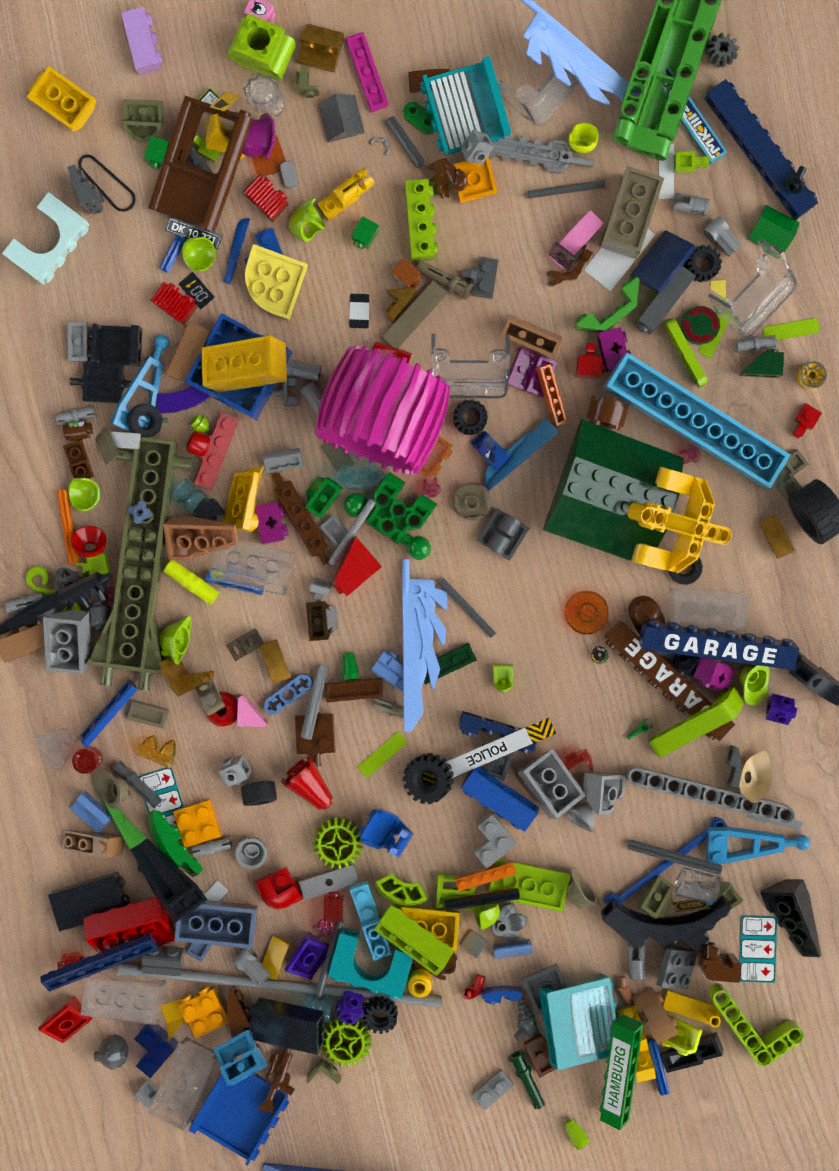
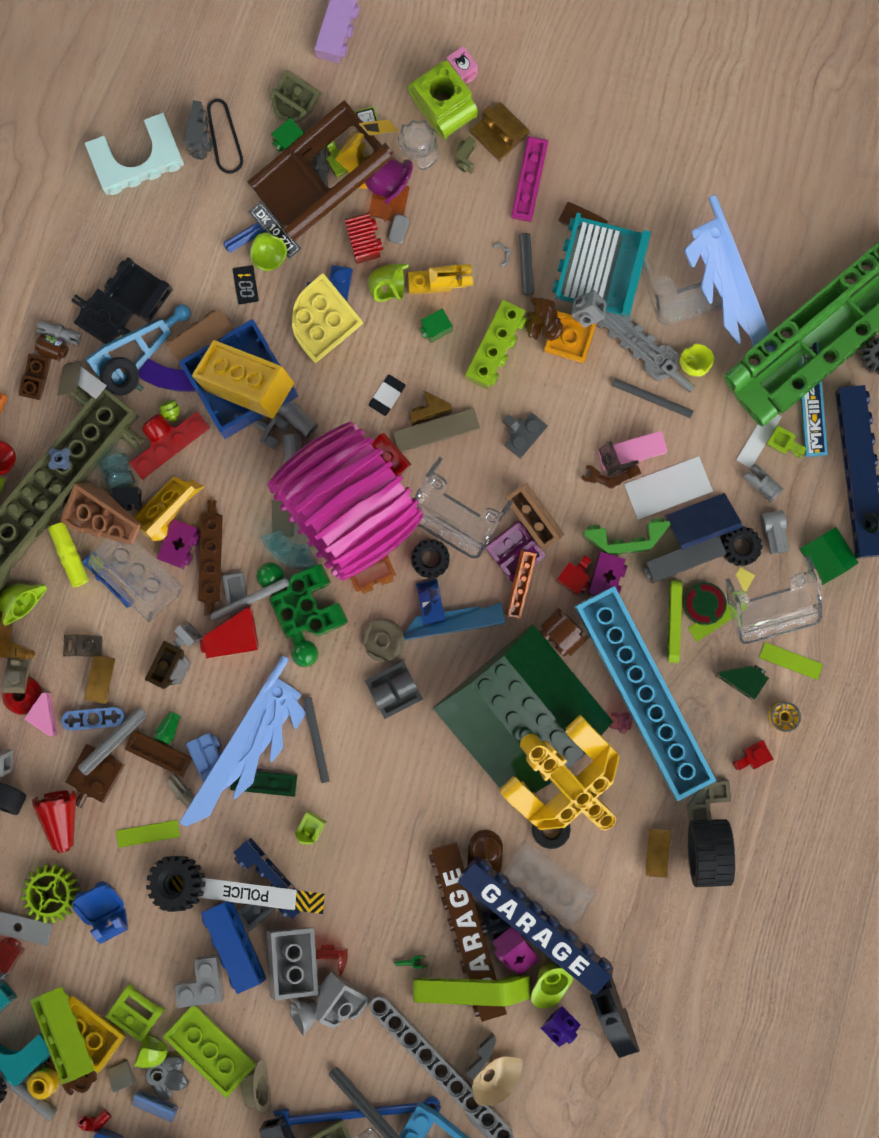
camera: 30 degrees right, 5 degrees down
yellow slope [27,66,97,132] -> none
light grey plate [67,322,89,362] -> none
lime helmet [68,478,100,511] -> none
red brick [150,282,197,325] -> none
blue piece [223,218,250,284] -> none
light grey plate [262,448,304,473] -> none
green slope [305,476,343,519] -> none
dark grey slope [318,94,365,143] -> none
medium azure slope [349,881,392,960] -> none
lime brick [374,873,427,907] -> none
dark orange brick [391,258,422,288] -> none
green plate [403,102,434,135] -> none
dark tan pin [417,260,474,300] -> none
clear pink plate [422,477,441,498] -> none
black axle [444,888,520,911] -> none
orange piece [455,860,516,891] -> none
clear orange hat [565,591,608,635] -> none
tile [589,645,609,664] -> none
dark tan piece [600,166,664,259] -> none
light grey pin [736,335,777,352] -> none

